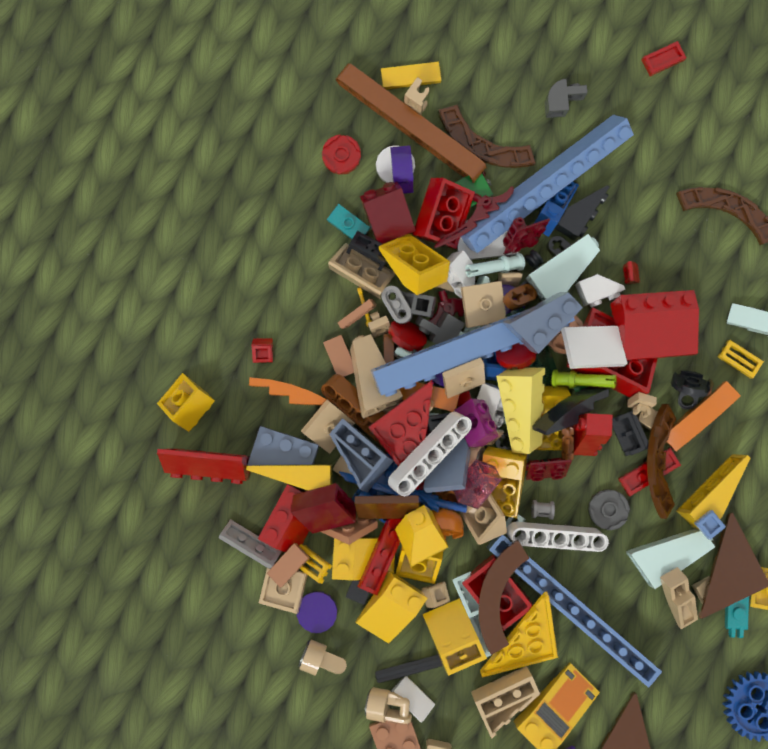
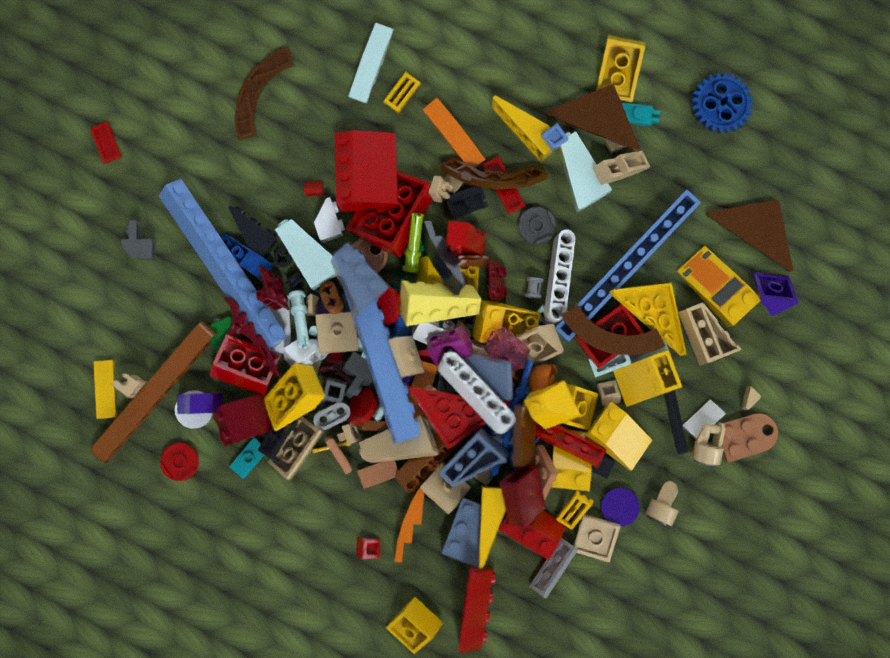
camera: 85 degrees left, 0 degrees up
nougat tile [267,543,310,588] -> none
reddish brown tile [438,105,535,168] -> none
white tile [561,326,627,369] -> none
black tile [671,370,714,410] -> none

